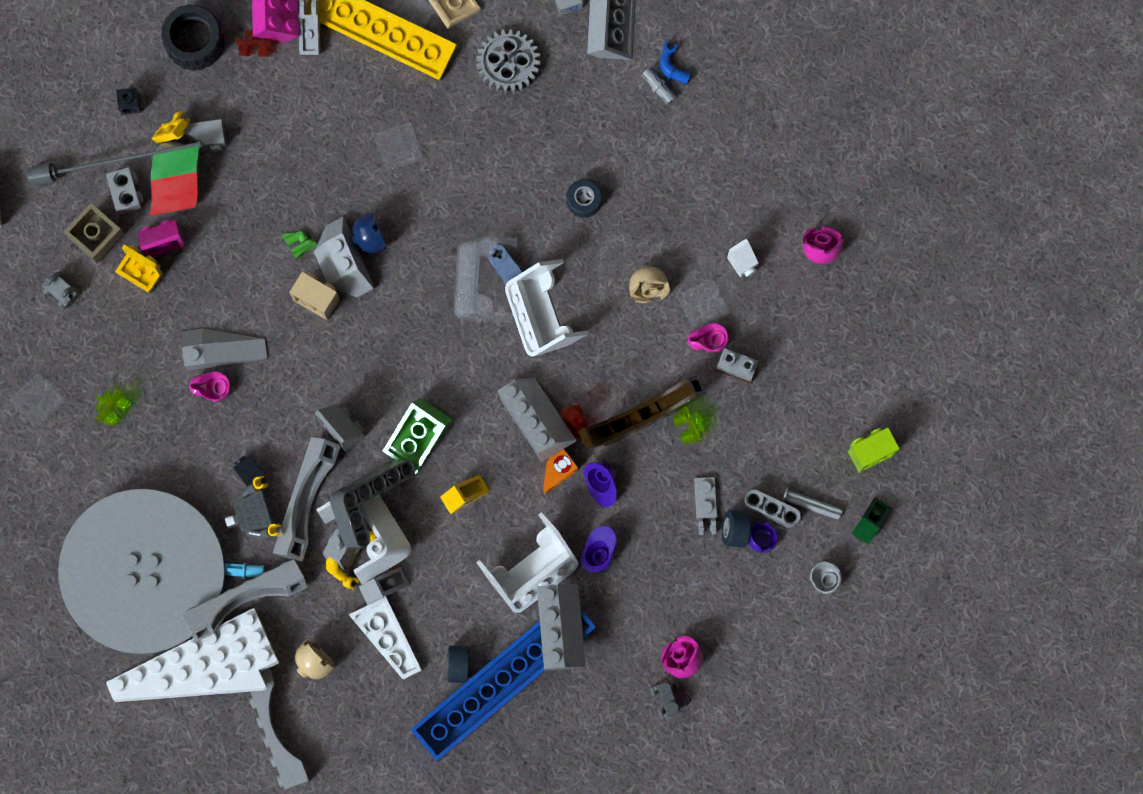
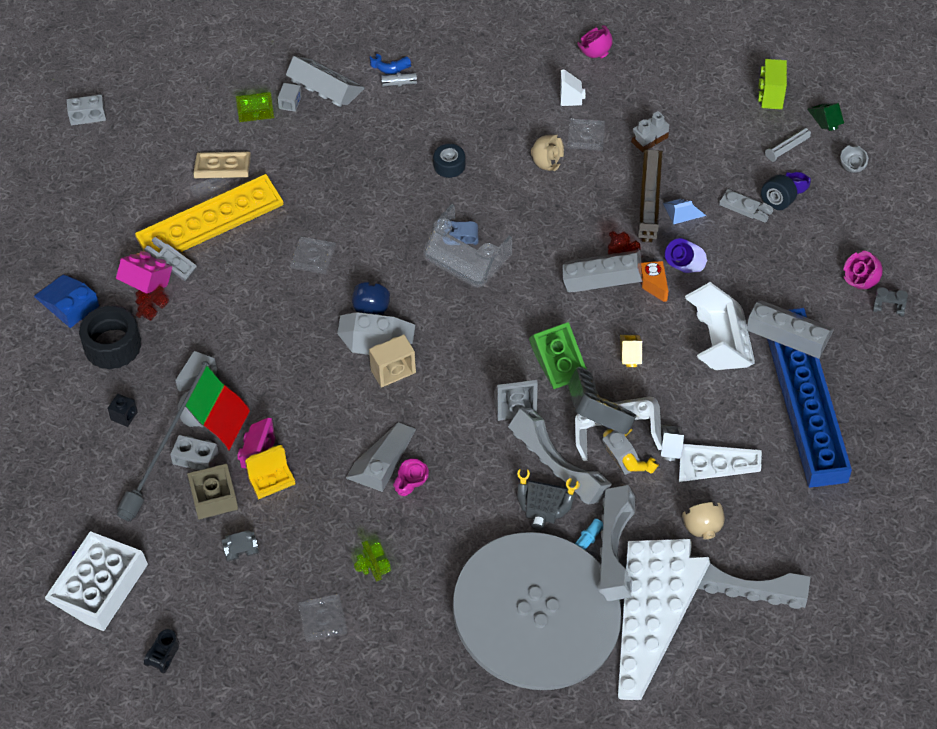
camera: 55 degrees left, 25 degrees down
yellow plate [152,111,190,144] -> none
black brick [233,456,265,487] -> none
bright green piece [282,230,317,260] -> none
black wheel [447,645,469,683] -> none
light grey gear [476,29,540,93] -> none
white windscreen [505,259,589,356] -> none
dark purple piece [581,526,617,573] -> none
clear neon green hips [672,406,708,445] -> none
dark pink hair [687,323,728,353] -> none
light grey beam [744,490,800,528] -> none
none -> light blue slope [663,199,706,224]

